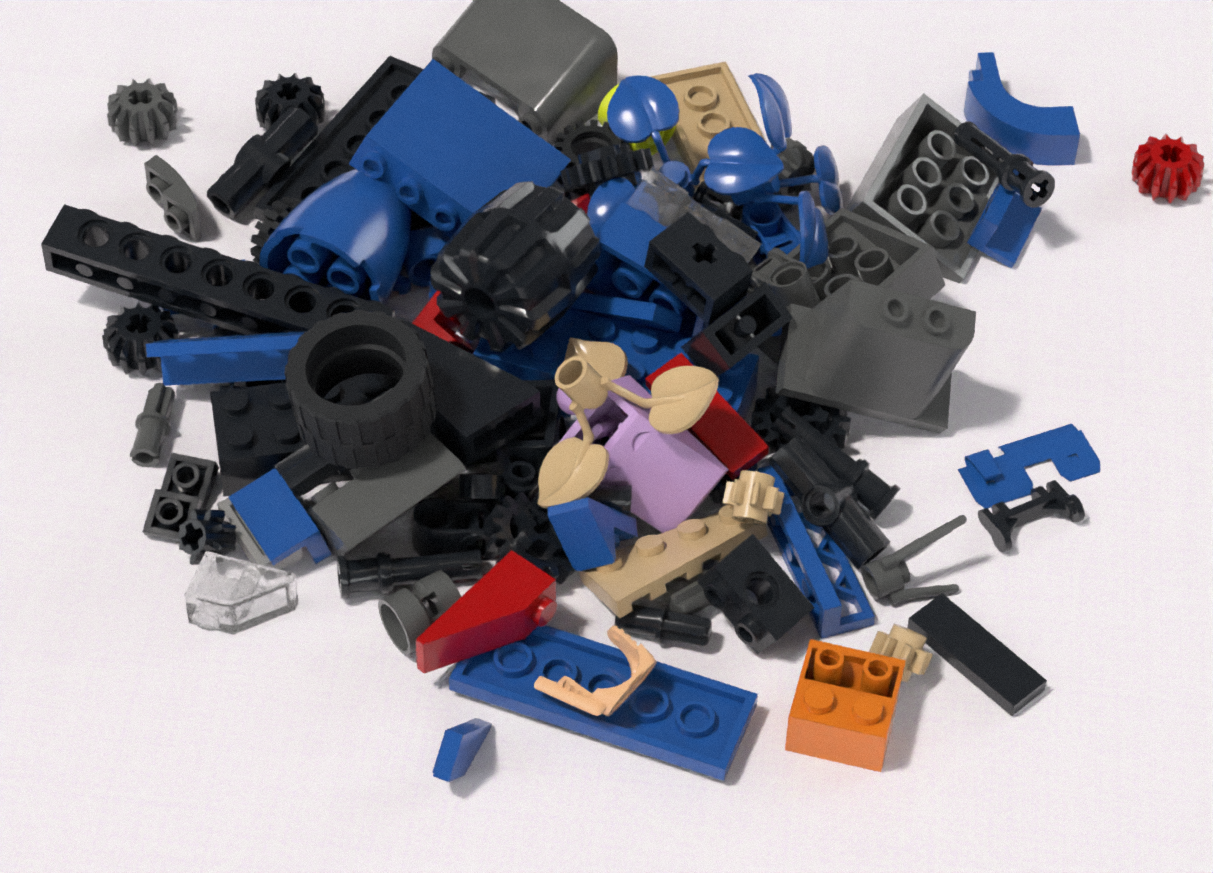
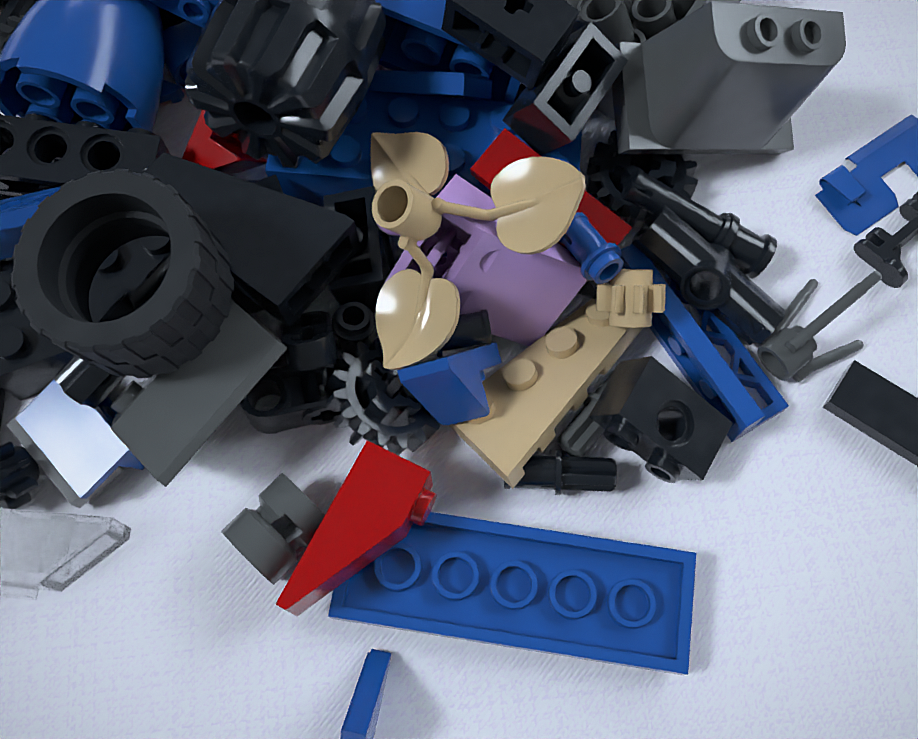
camera: 10 degrees left, 20 degrees up
black pin [337,549,482,599] -> none
light nougat helmet [534,625,657,717] -> none
orange slope [785,639,906,772] -> none
tan gear [869,623,933,683] -> none
none -> blue pin [559,212,624,284]

